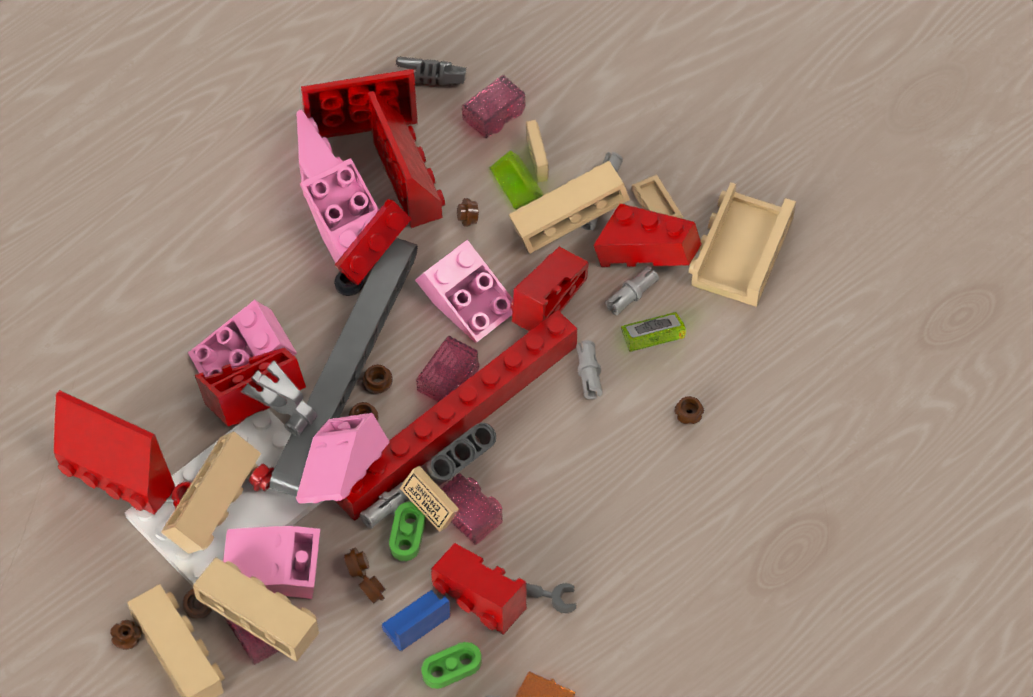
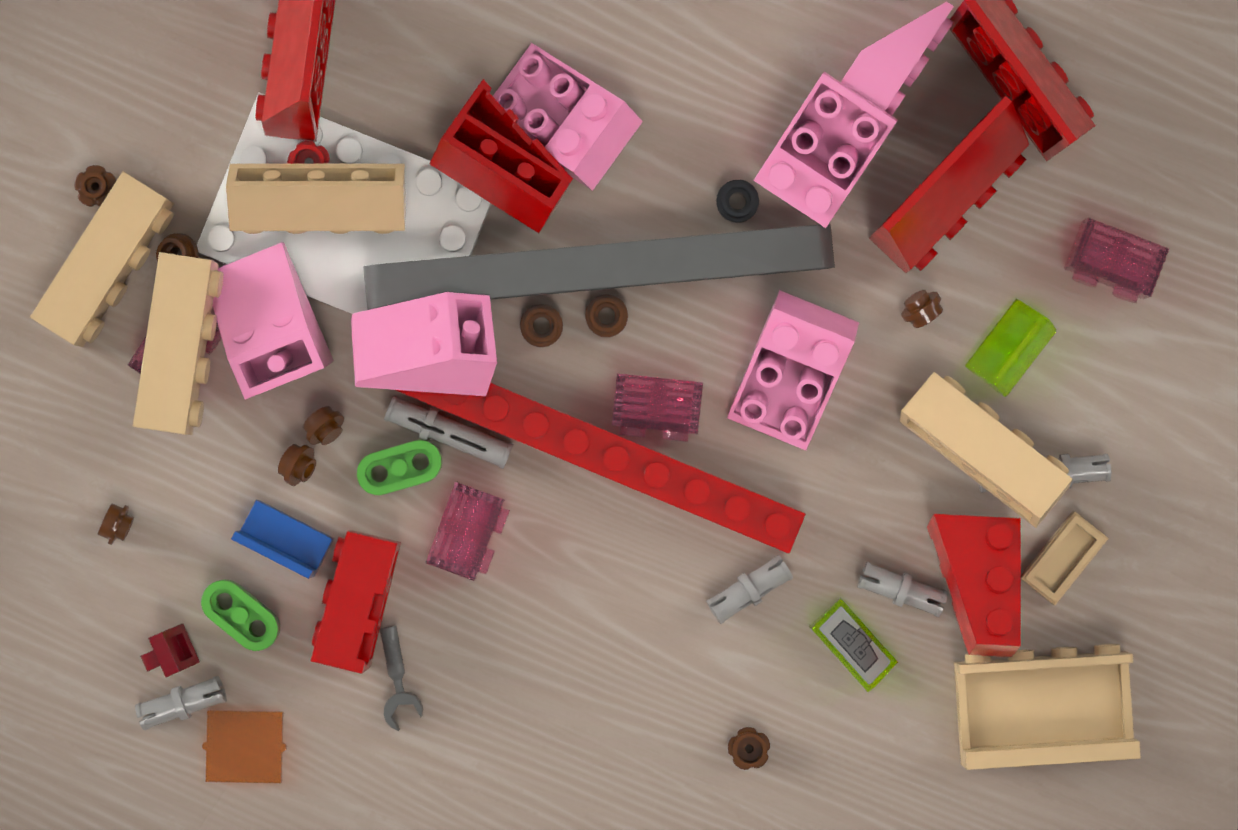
camera: 65 degrees right, 30 degrees up
dark grey piece [241,361,317,437] -> none
red plate [248,464,274,492] -> none
red plate [335,199,411,285] -> none
dark grey hinge [396,57,466,86] -> none
tan tile [400,466,460,532] -> none
dark grey beam [421,423,496,486] -> none
red wedge [510,246,589,332] -> none
tan tile [526,120,548,182] -> none

